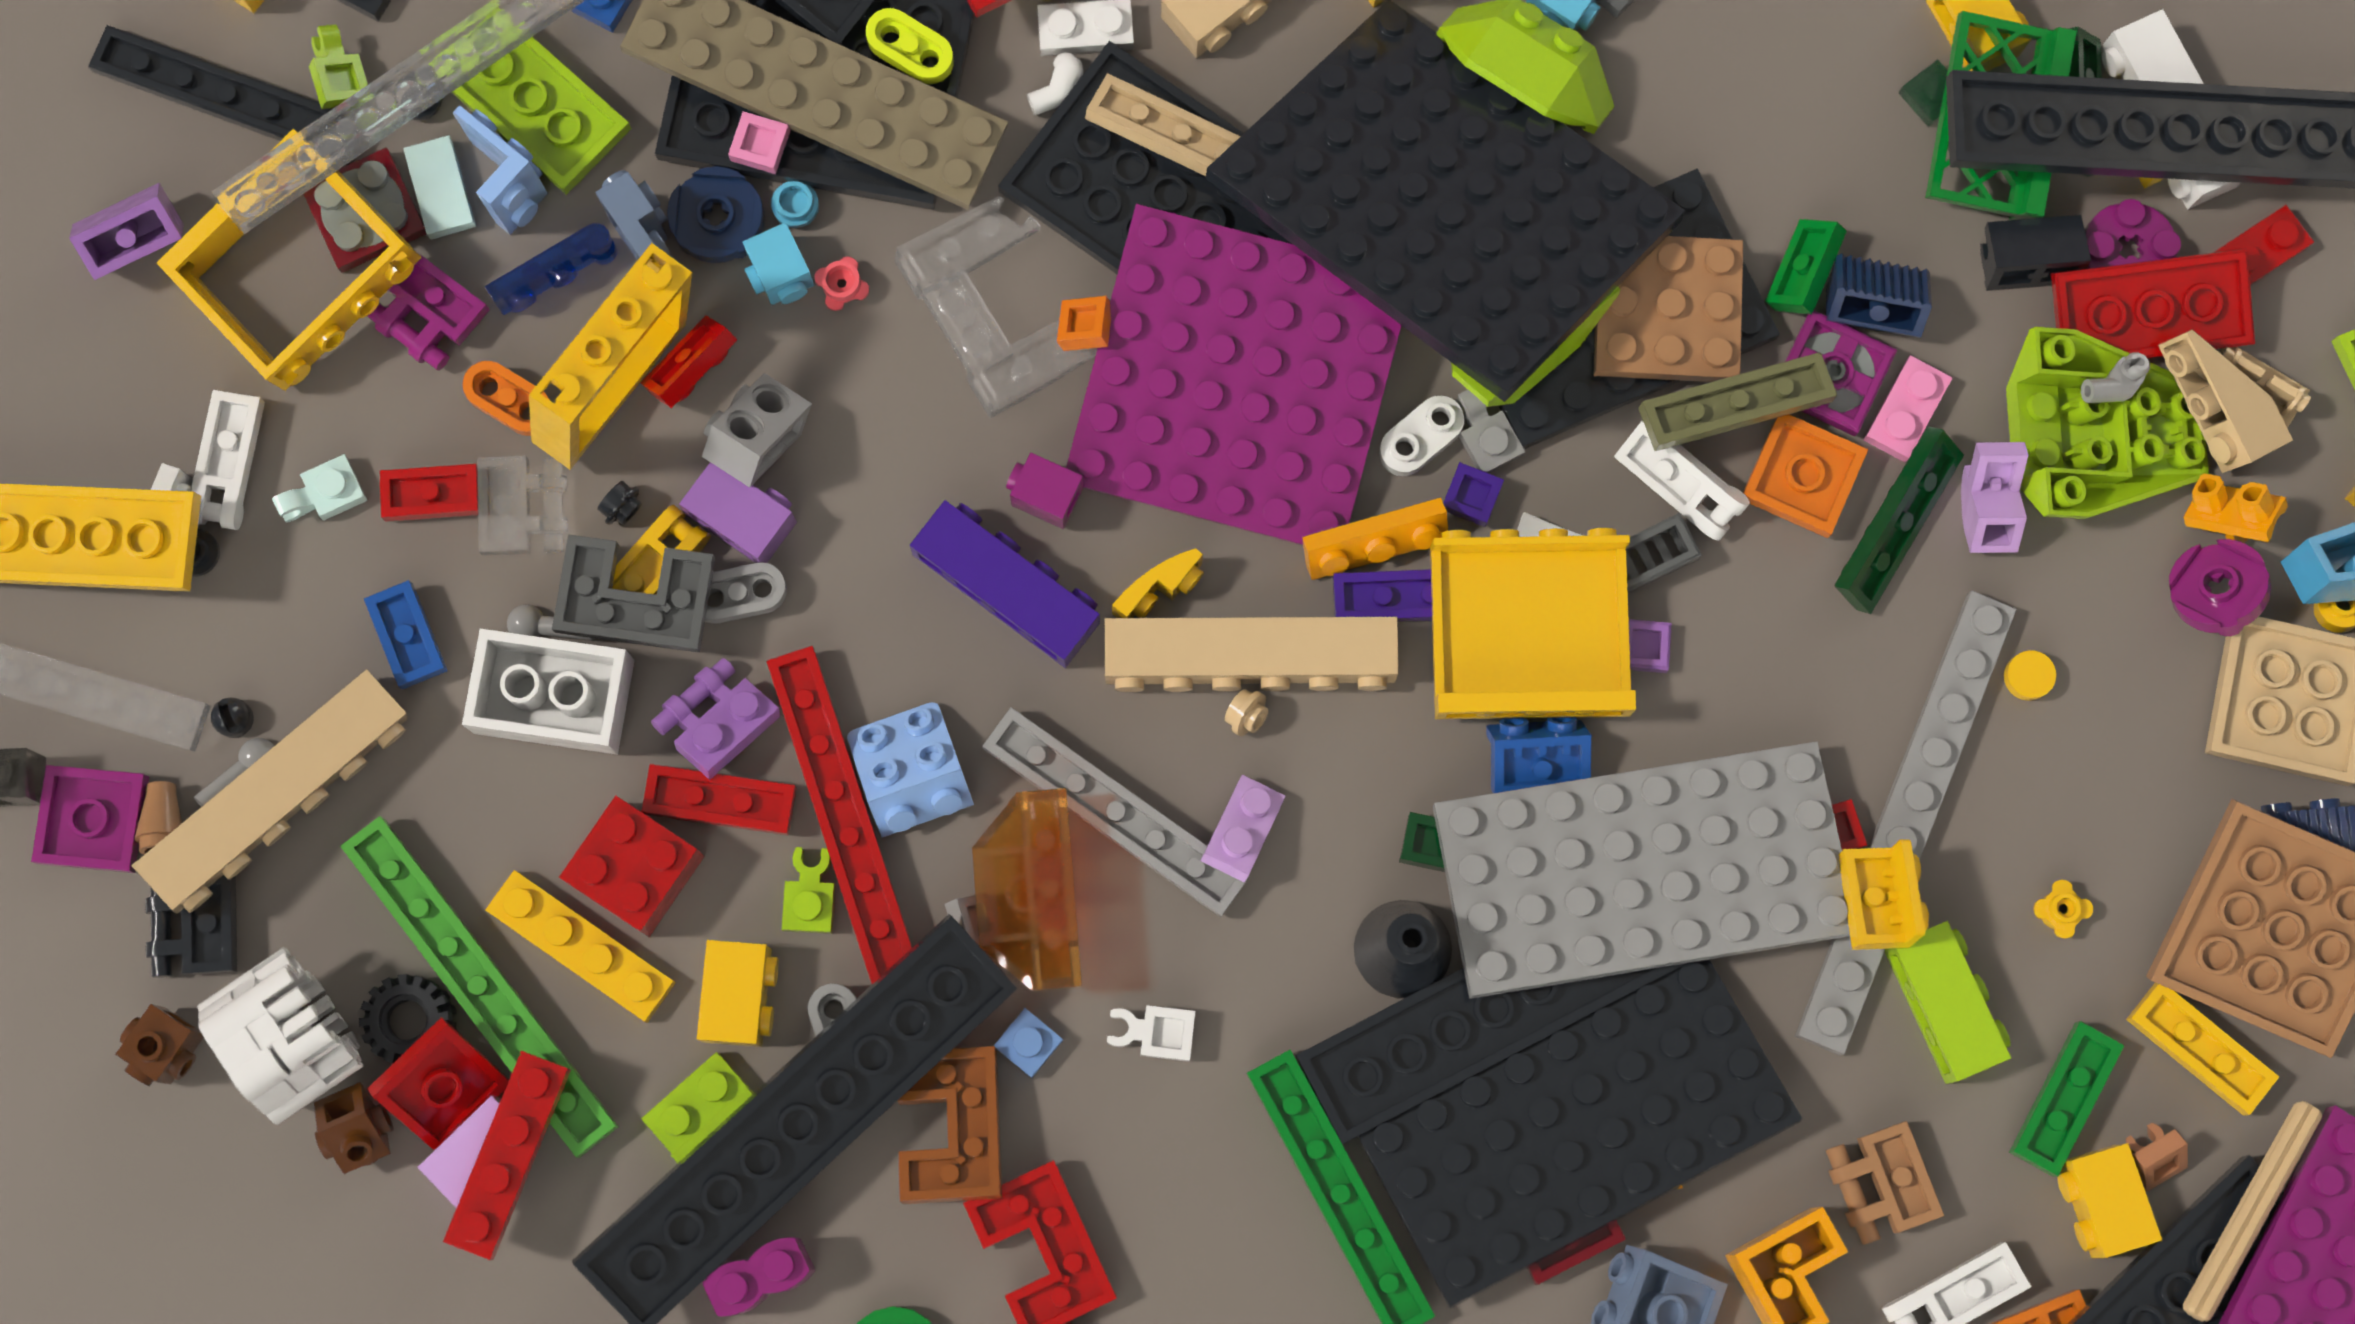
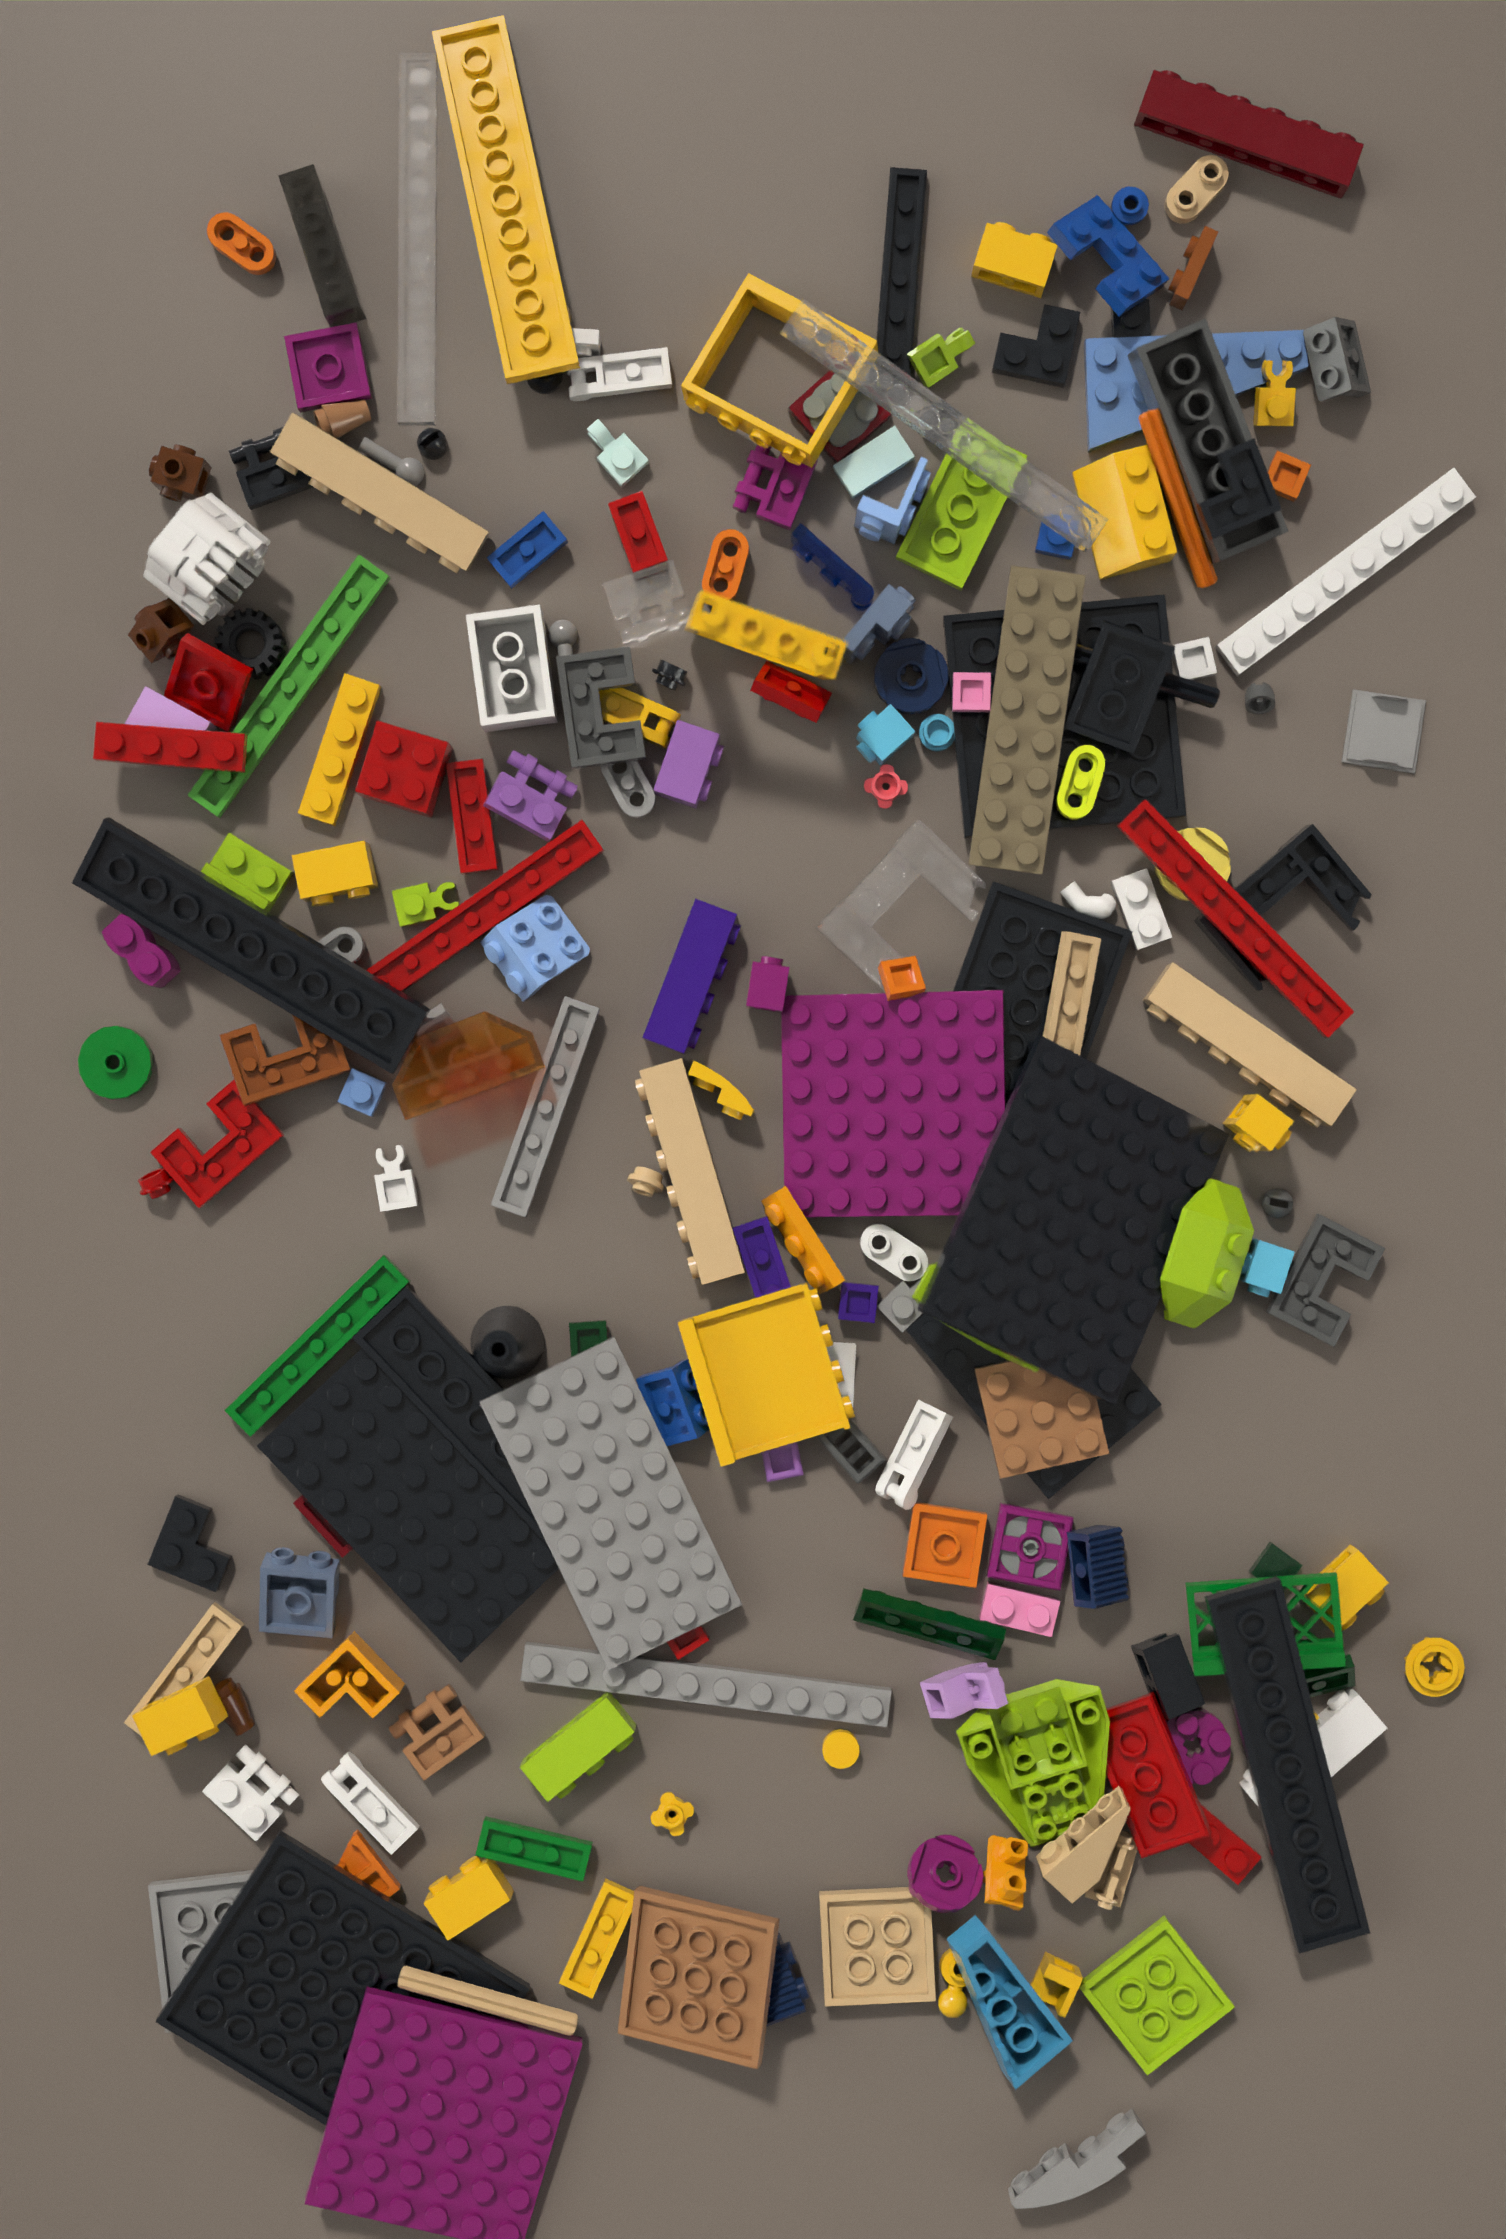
camera: 80 degrees right, 10 degrees up
medium lavender brick [69,183,184,280] -> none
light grey brick [702,373,812,488] -> none
lavender plate [1200,775,1286,883] -> none
olive plate [1638,352,1837,452] -> none
green plate [1765,219,1847,314] -> none
yellow bracket [1839,839,1929,950] -> none
light grey arm [2081,352,2150,403] -> none
nougat tile [2126,1123,2188,1192] -> none

